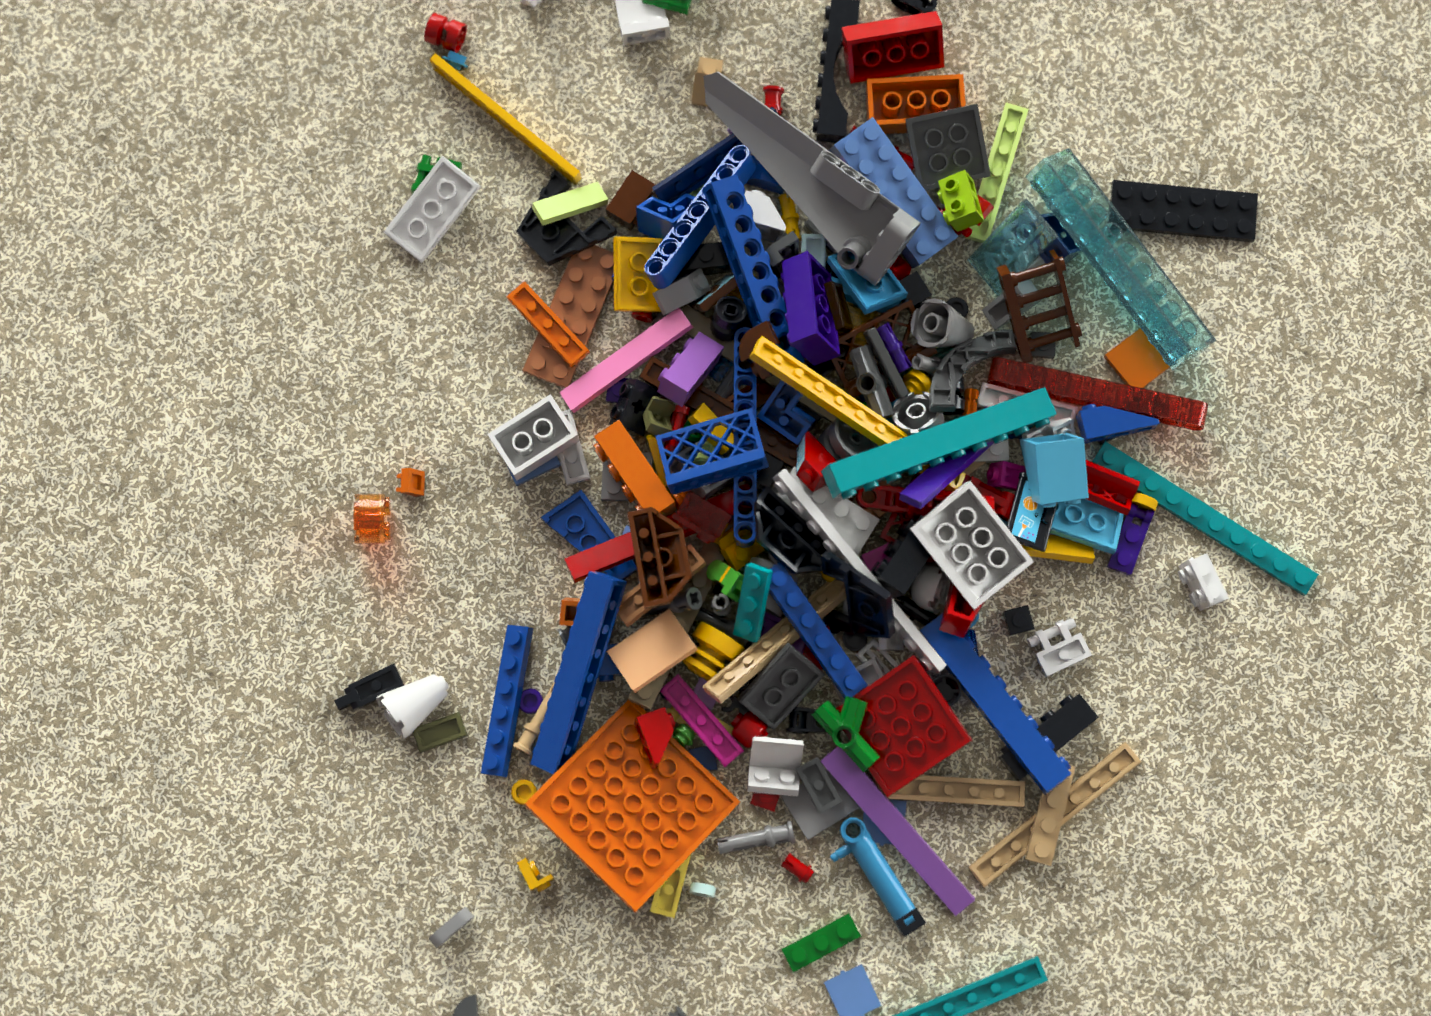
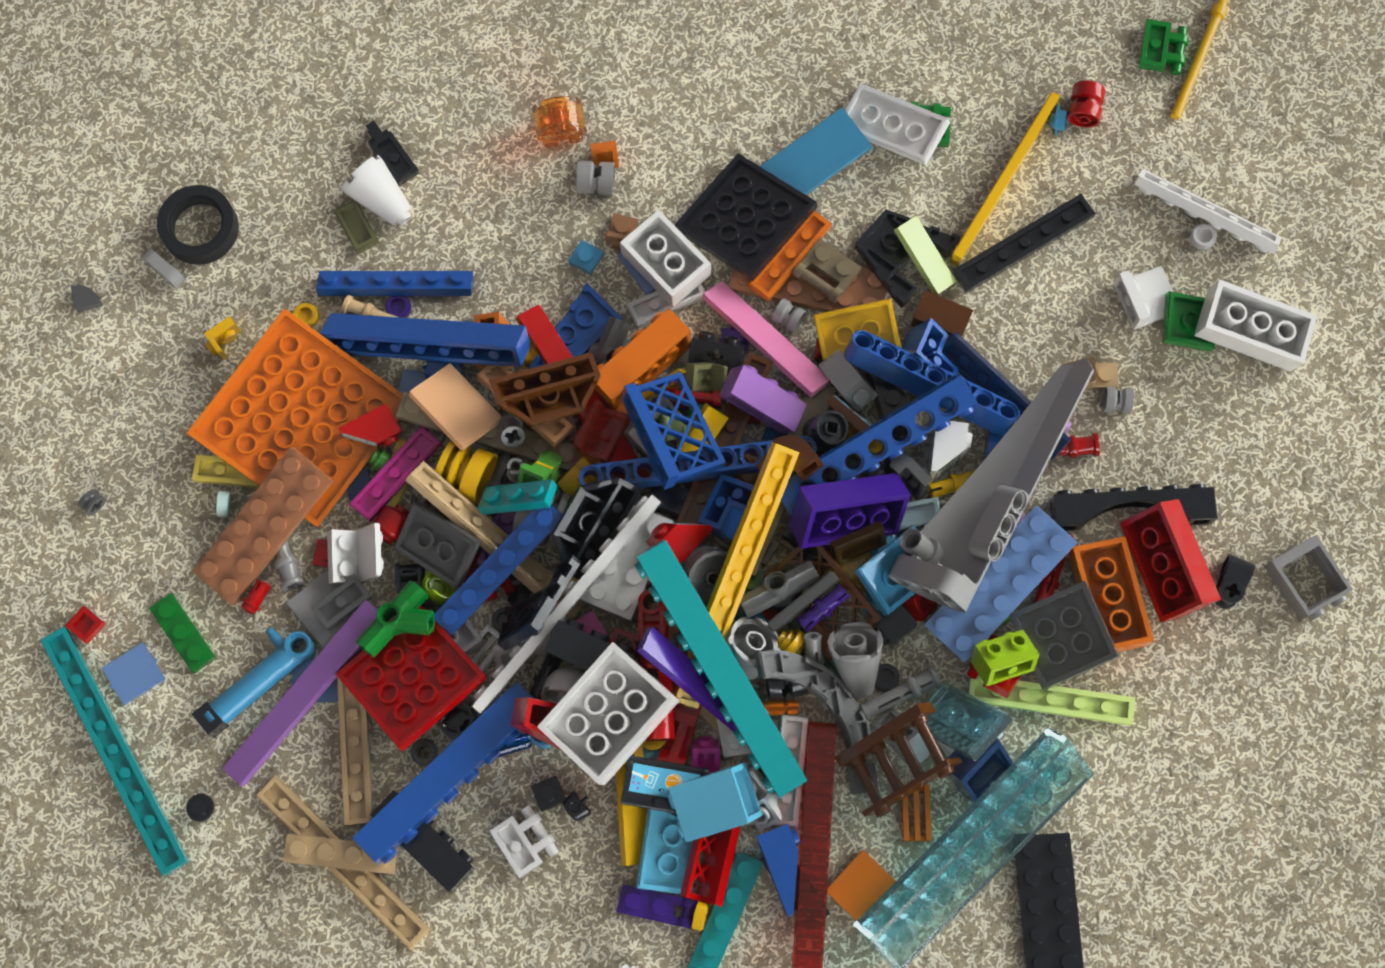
camera: 80 degrees right, 5 degrees down
none -> black tyre [157,185,239,265]
none -> black plate [186,794,215,822]
none -> nougat plate [193,447,334,606]
none -> medium blue tile [399,369,426,394]
none -> dark grey plate [411,738,438,766]
none -> lime hair [422,571,459,606]
none -> black piece [563,791,592,821]
none -> dark azure plate [568,240,604,275]
none -> light grey wheel [576,160,615,196]
none -> dark grey piece [588,316,631,366]
none -> medium nougat bracket [605,213,638,251]
none -> black plate [674,153,818,281]
none -> dark azure tile [760,107,872,195]
none -> light grey wheel [771,298,806,333]
none -> dark tan plate [792,239,862,304]
none -> light grey pin [859,665,942,720]
none -> orange tile [902,785,932,842]
none -> black plate [952,194,1096,294]
none -> light grey wheel [1102,386,1134,415]

